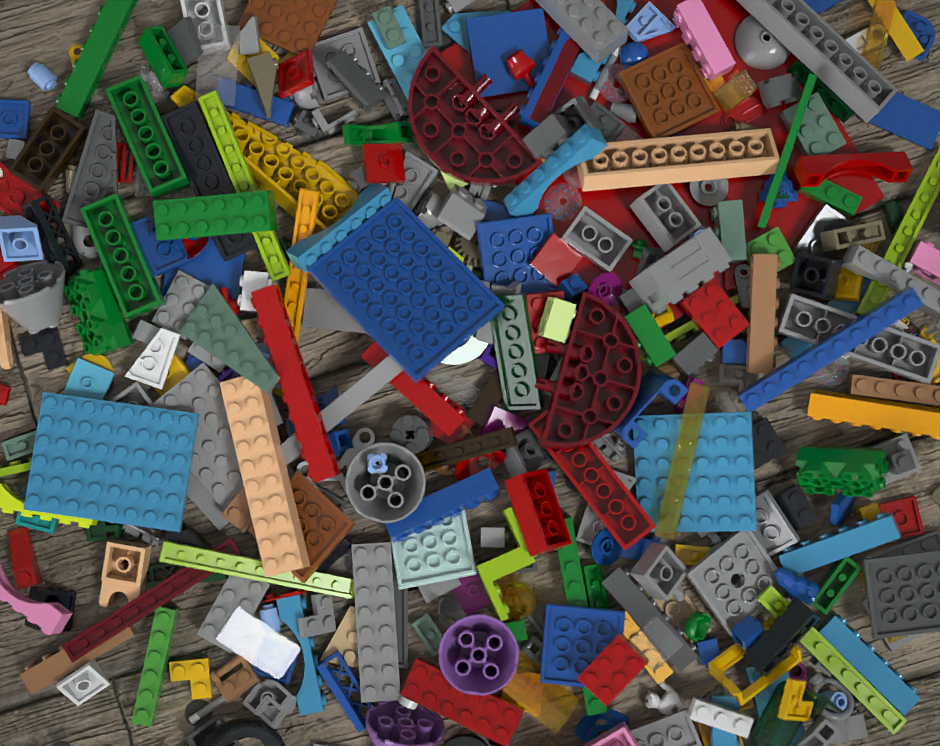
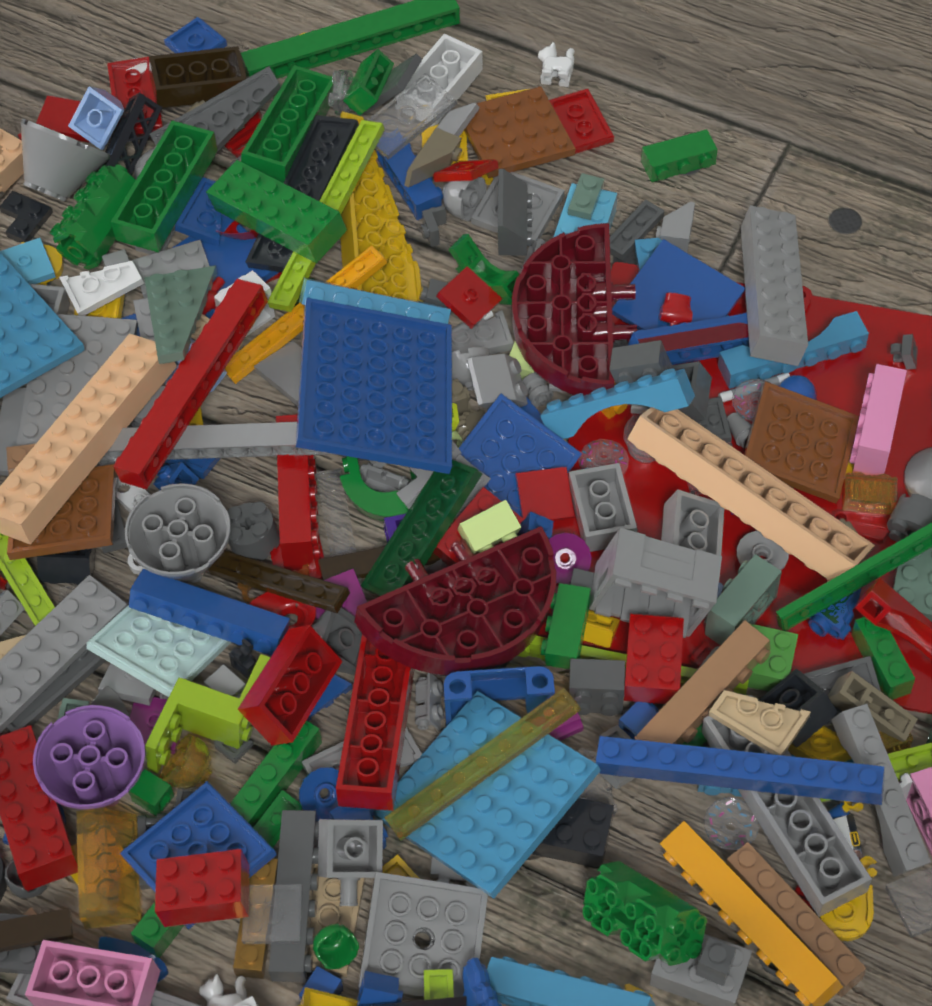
camera: 40 degrees right, 30 degrees down
light blue brick [27,62,57,91] -> none
light grey bracket [311,108,358,135] -> none
light blue plate [367,453,388,473] -> none
light blue wing [626,1,676,42] -> none
light grey plate [752,489,800,557] -> none
black slope [773,484,818,531] -> none
blue tile [830,491,855,527] -> none
none -> black plate [229,639,256,679]
none -> tan wing [709,690,811,755]

